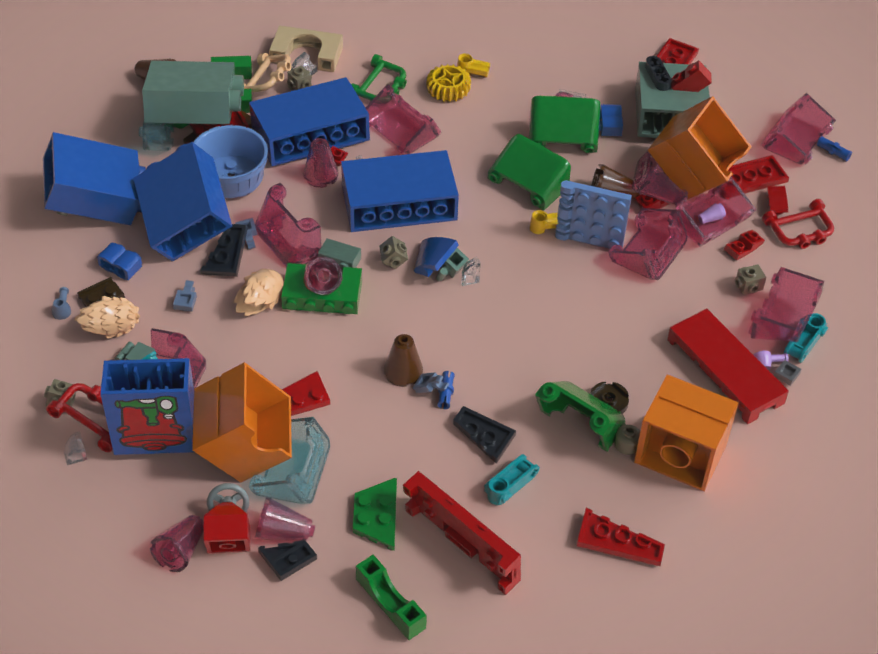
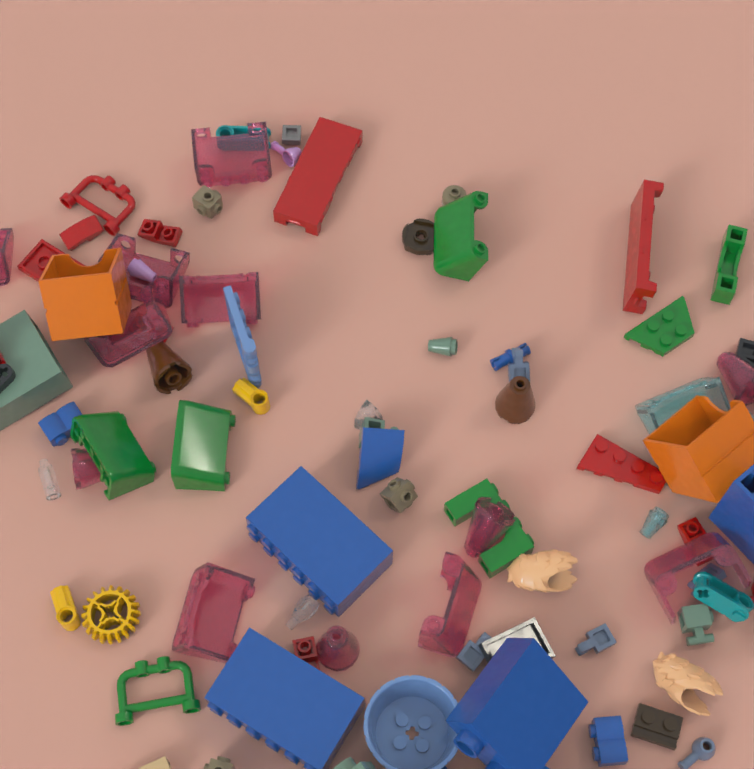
camera: 125 degrees left, 15 degrees up
sand green brick [318,238,361,272] -> none
black wing [453,406,516,464] -> none
teal piece [484,454,540,505] -> none
red wing [577,507,665,566] -> none
orange piece [634,374,739,492] -> none
none -> sand green cone [428,337,458,356]

